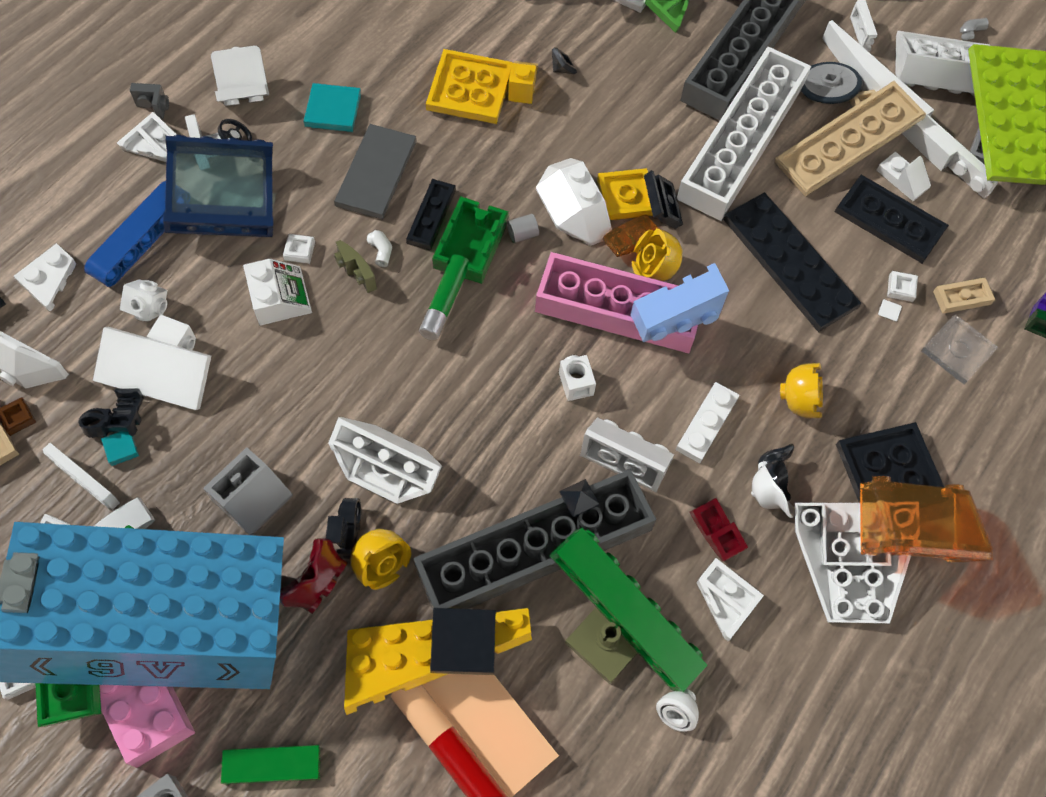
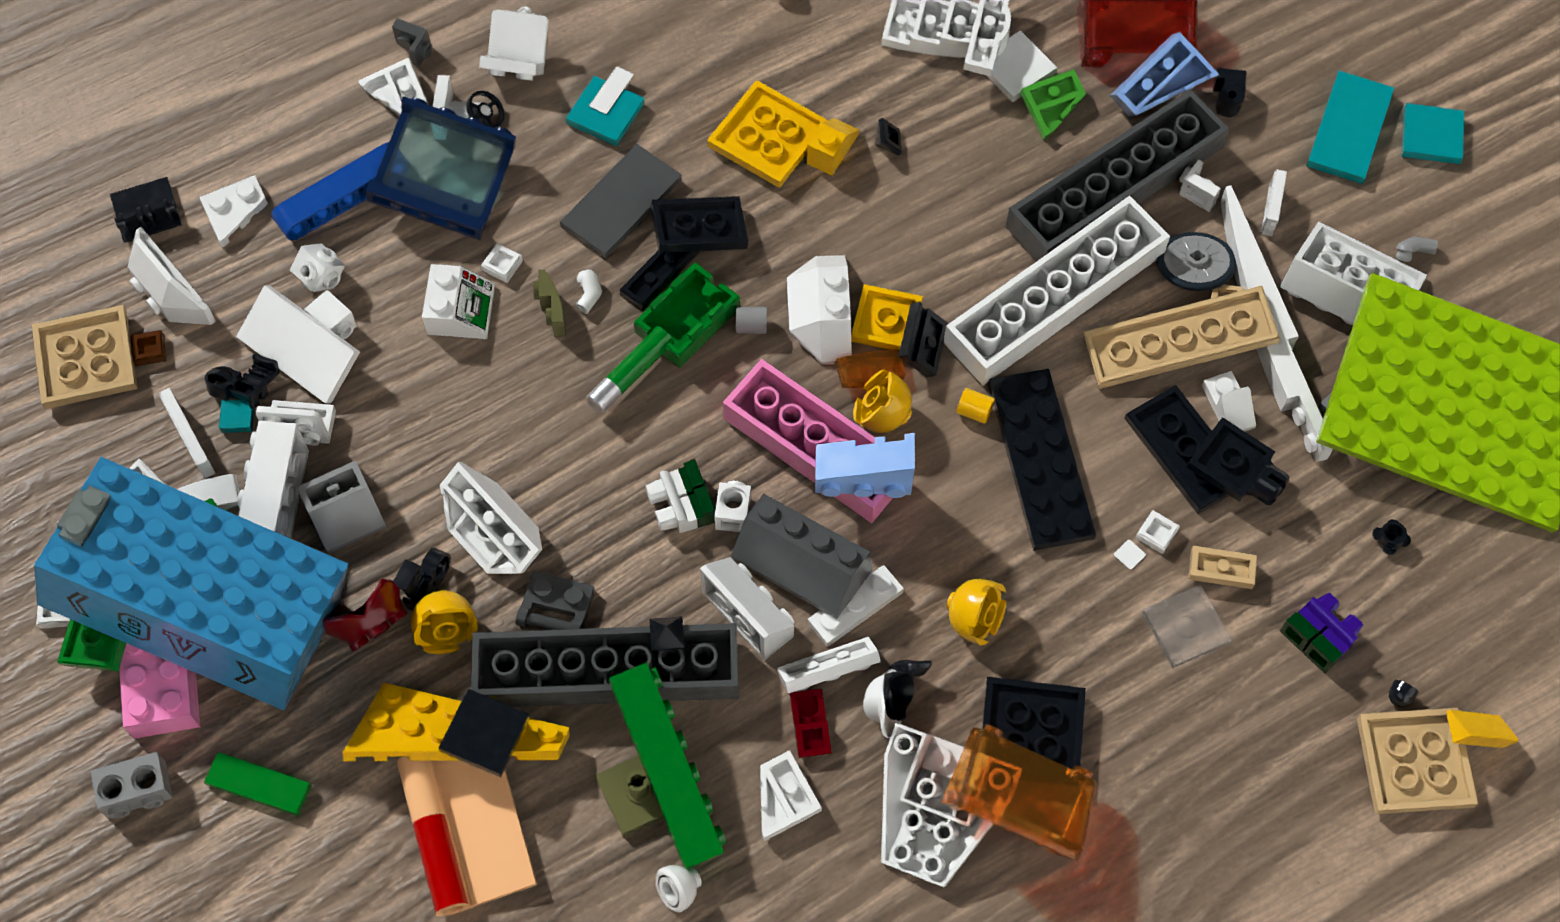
camera: 25 degrees right, 0 degrees up
none -> white brick [238,421,309,539]
none -> white bracket [256,400,336,446]
none -> dark grey plate [515,571,595,630]
none -> white sticker [589,66,634,114]
none -> white hips [645,459,715,533]
none -> black plate [651,196,749,253]
none -> dark grey slope [731,494,873,619]
none -> white plate [777,637,881,694]
none -> yellow beam [956,388,995,424]
none -> white bracket [1179,160,1221,212]
none -> black plate [1186,417,1290,506]

